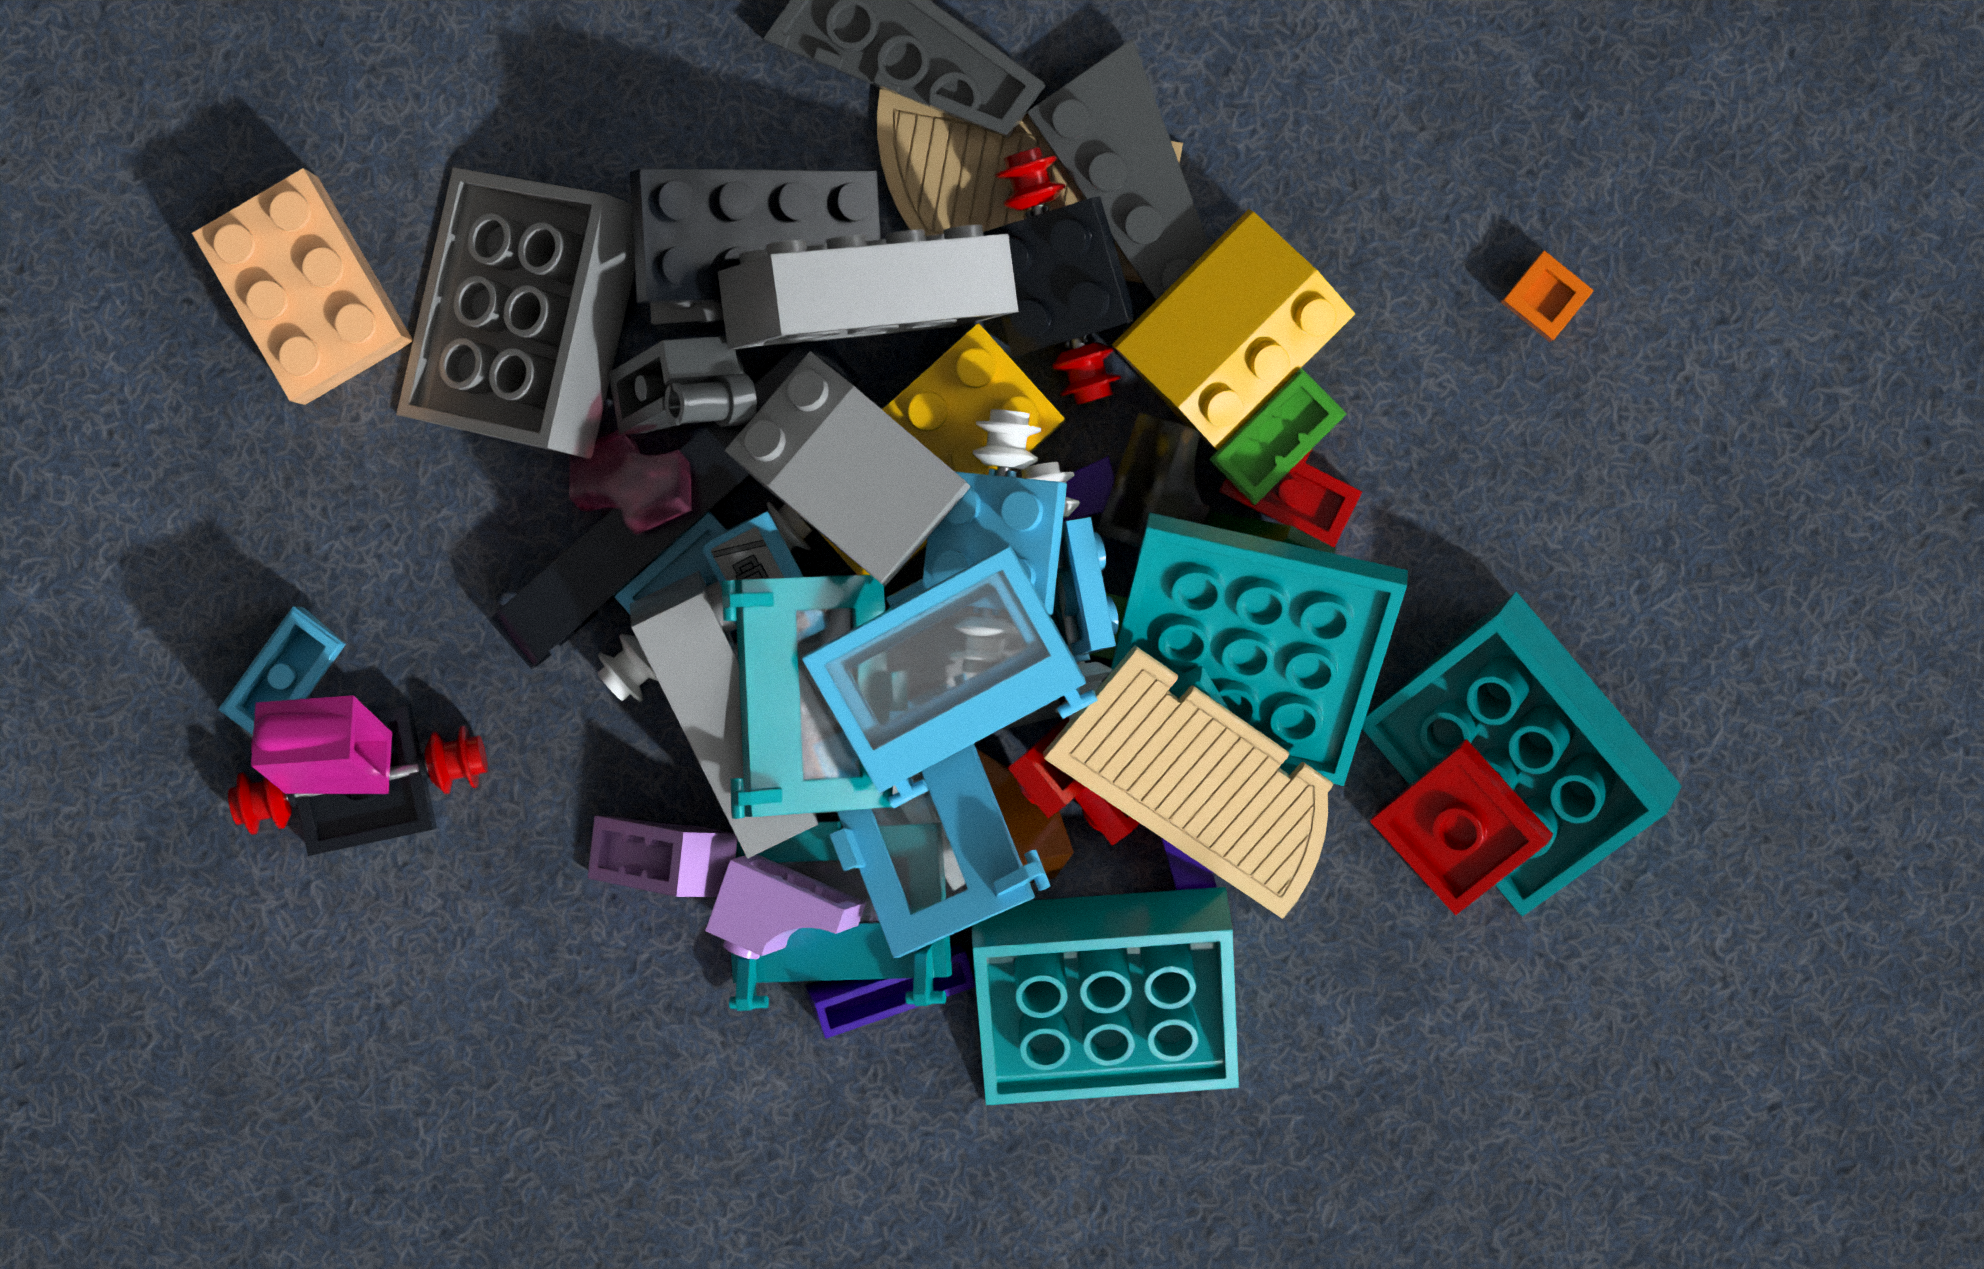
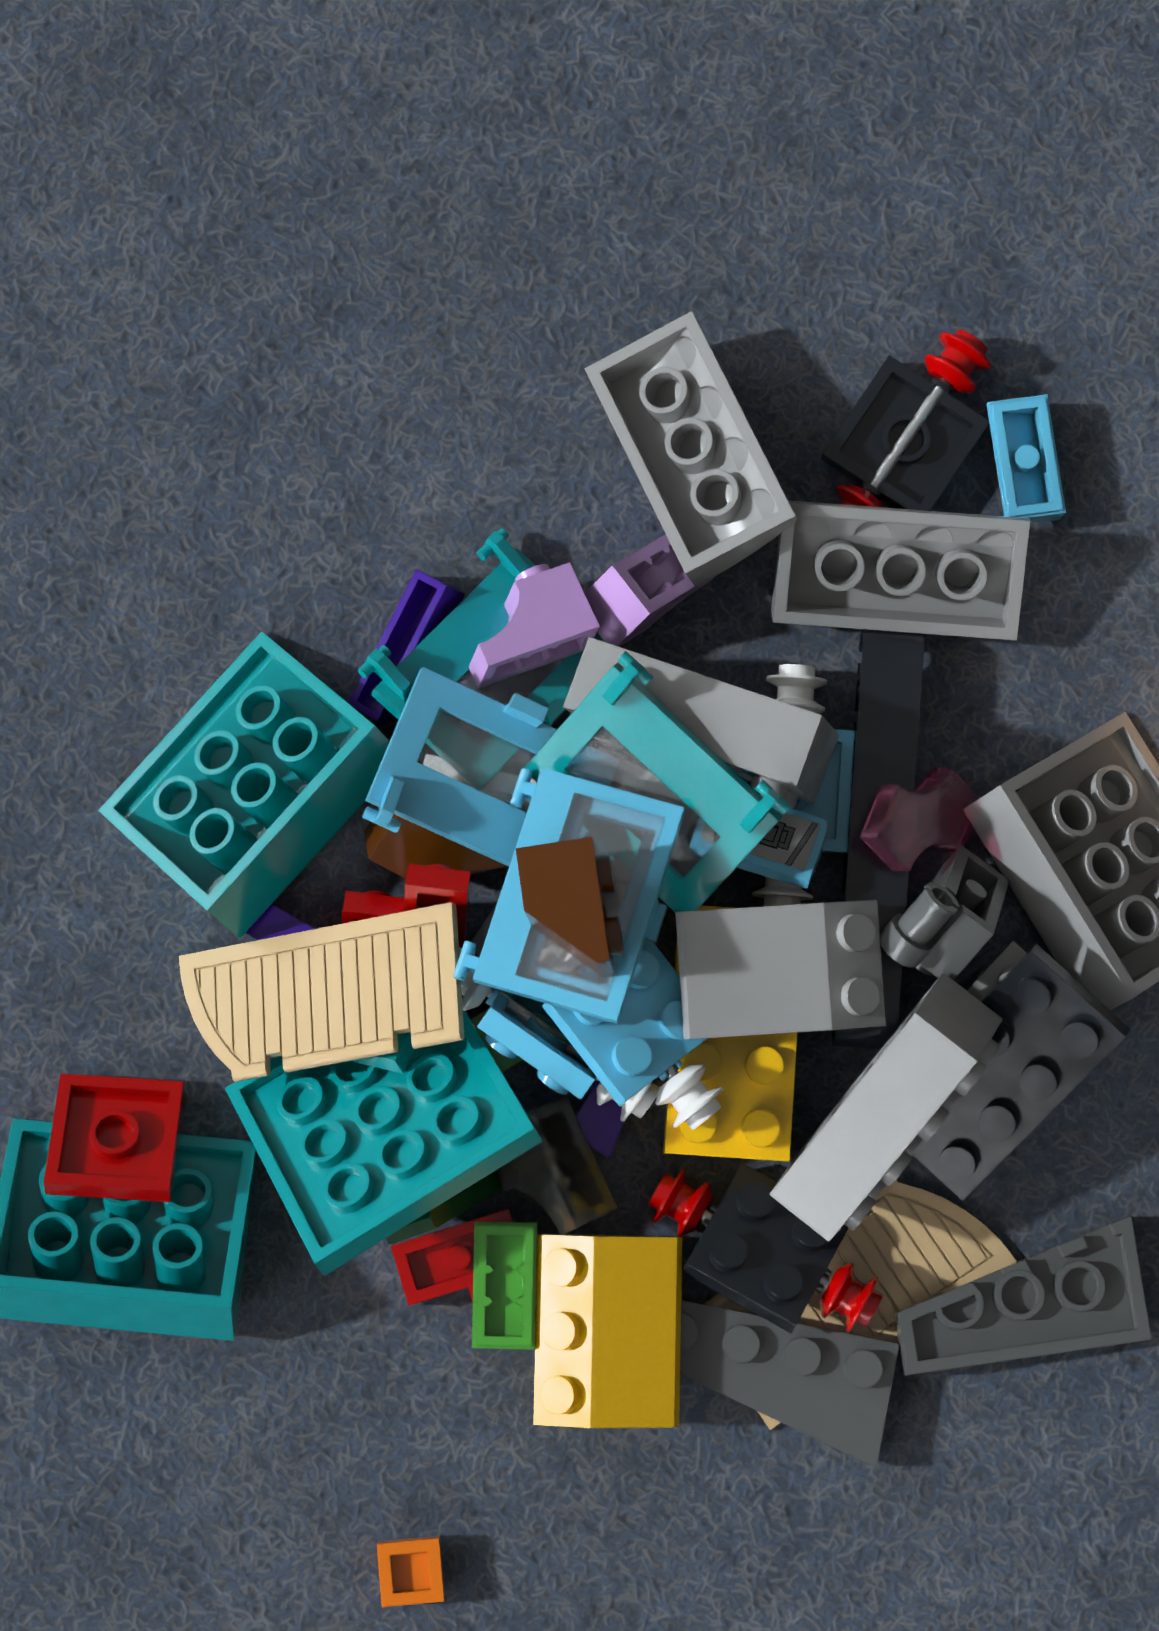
camera: 140 degrees right, 5 degrees down
dark pink torso [251,695,392,794] -> none
none -> reddish brown slope [516,836,624,977]
none -> light grey slope [584,311,798,587]
none -> light grey slope [771,500,1030,641]

